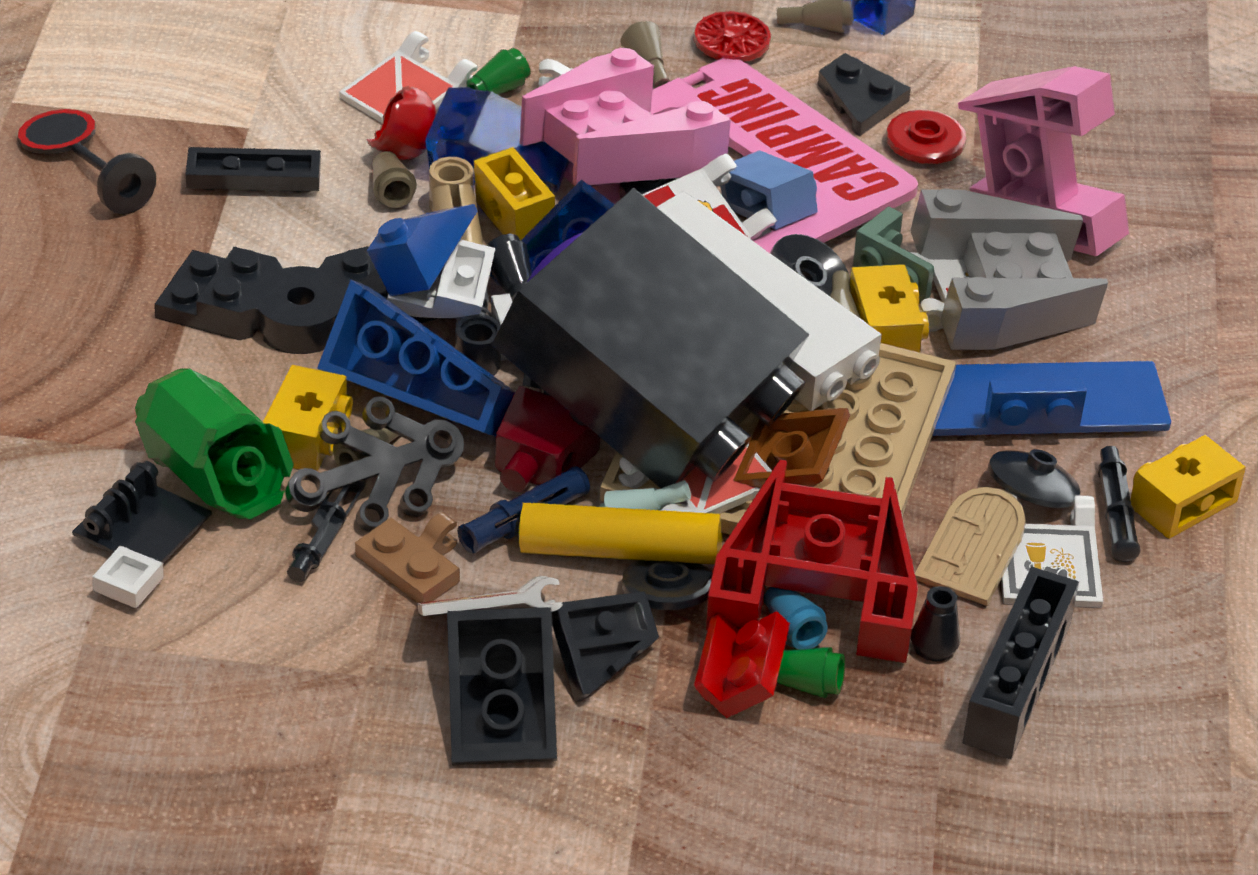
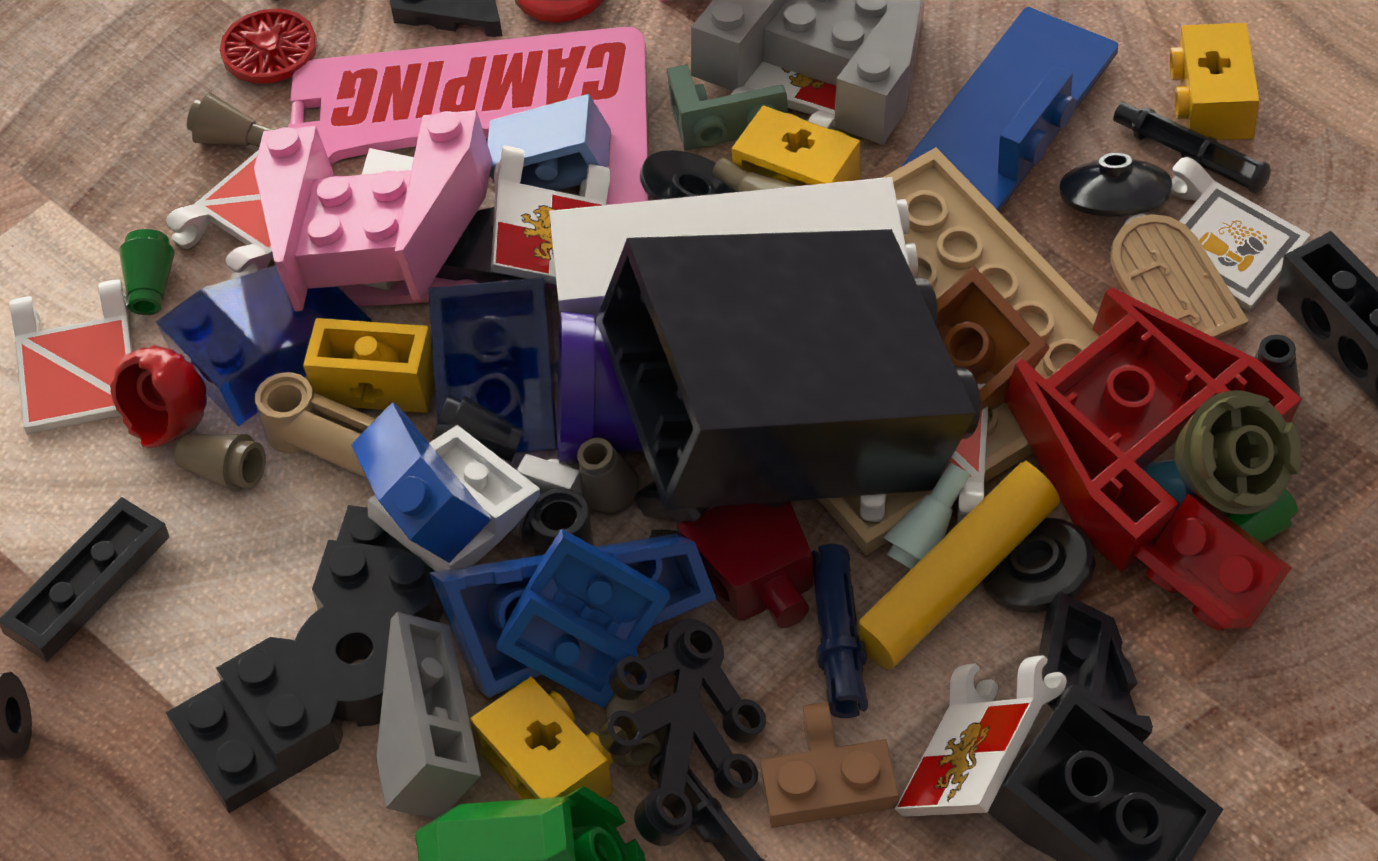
camera: 45 degrees left, 10 degrees up
none -> light grey slope [376,612,481,819]
none -> blue slope [496,529,670,708]
none -> olive cone [1175,390,1302,514]

